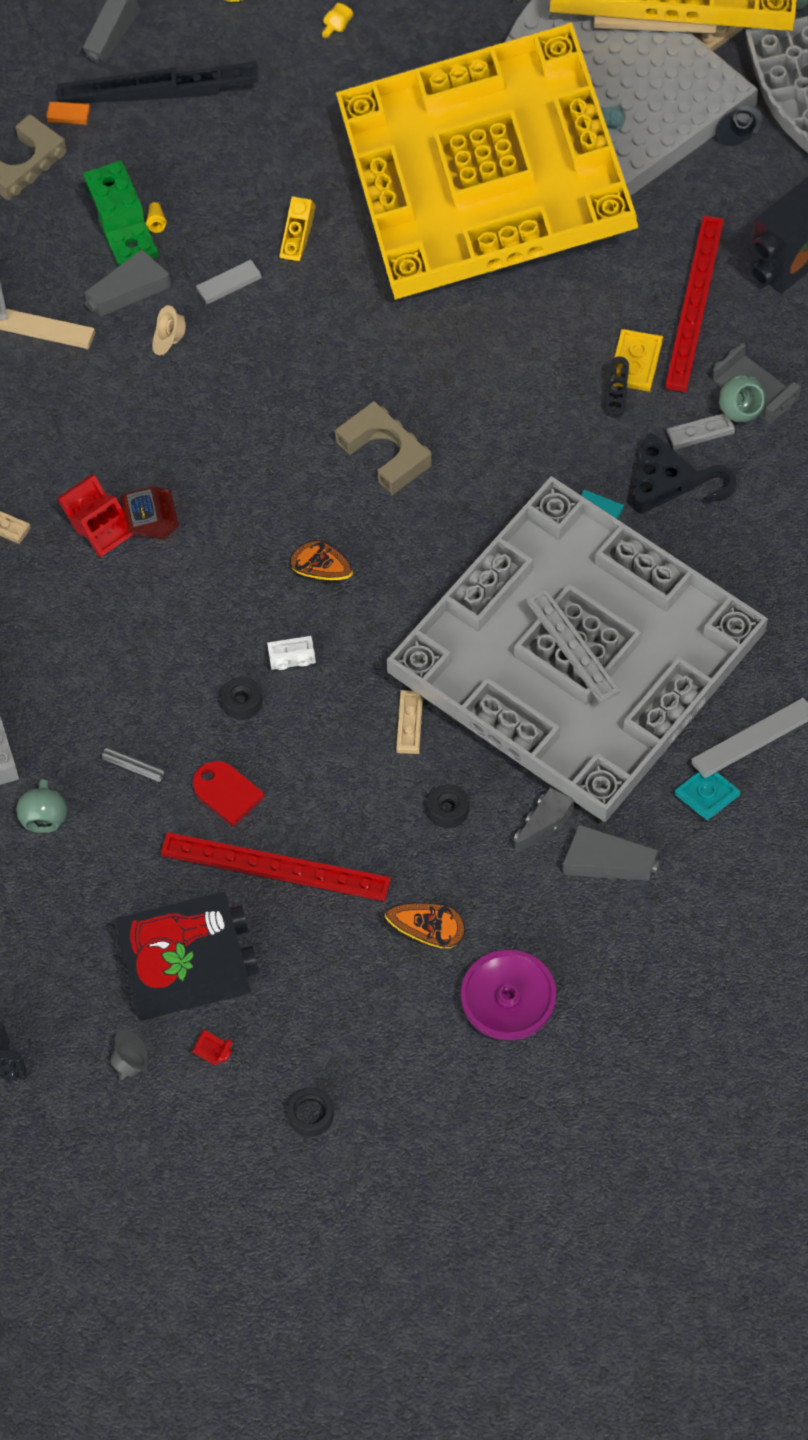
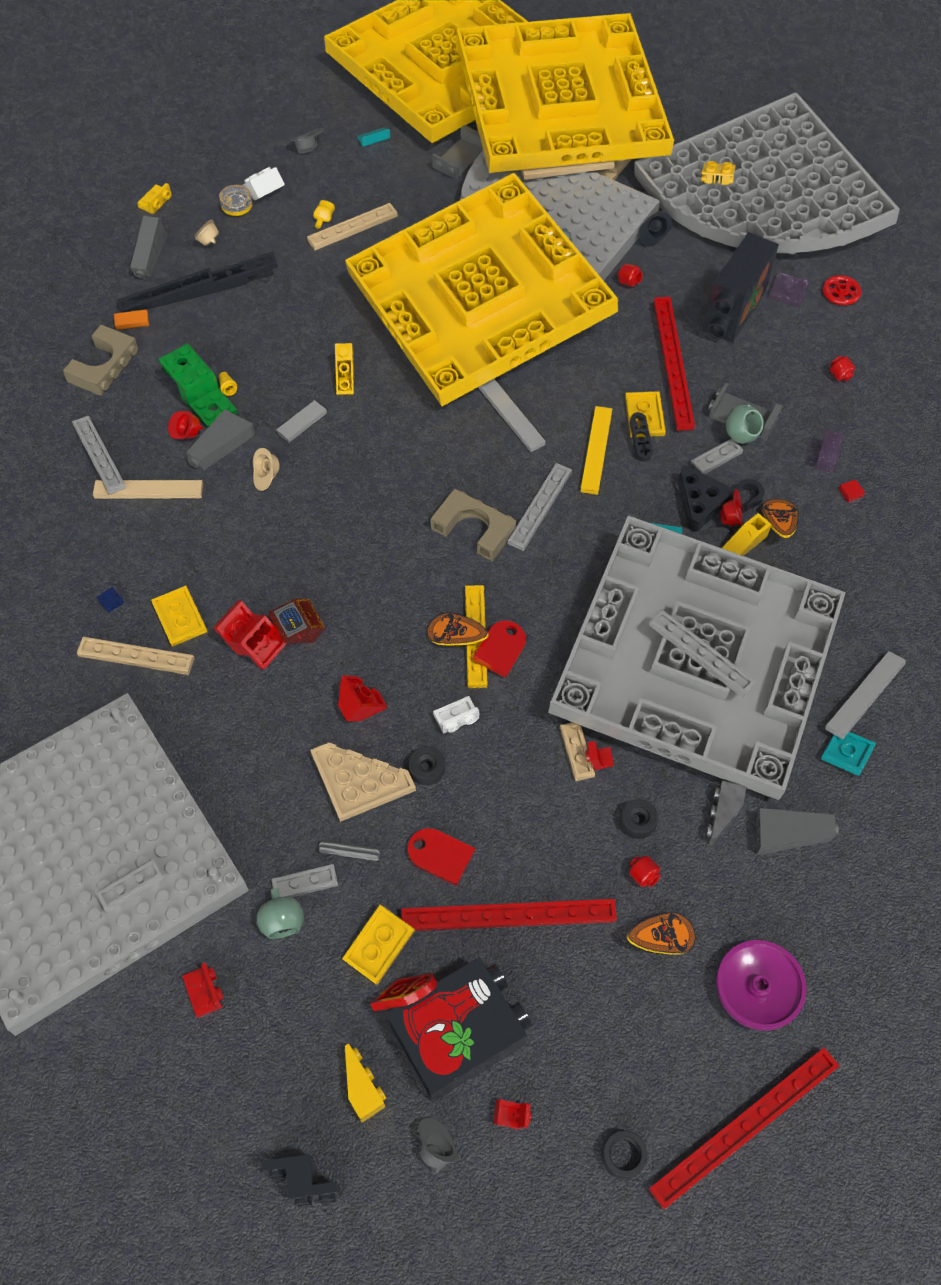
camera: 20 degrees left, 0 degrees up
none -> yellow tile [151,586,207,647]
none -> red piece [168,411,203,439]
none -> tan piece [195,219,219,246]
none -> light grey tile [271,864,338,898]
none -> tan tile [307,203,398,250]
none -> tan plate [310,743,416,822]
none -> red slope [338,675,388,721]
none -> yellow tile [342,905,415,985]
none -> yellow slope [345,1044,386,1123]
none -> red tile [370,973,437,1011]
none -> yellow tile [465,585,487,688]
none -> red tile [472,620,526,678]
none -> light grey tile [478,379,545,452]
none -> light grey tile [508,463,572,551]
none -> yellow tile [580,406,612,495]
none -> red bracket [585,741,614,770]
none -> red head [617,264,643,287]
none -> red head [629,856,661,887]
none -> red plate [649,1047,839,1210]
none -> red piece [720,489,743,526]
none -> yellow slope [722,513,772,556]
none -> shield [762,499,799,538]

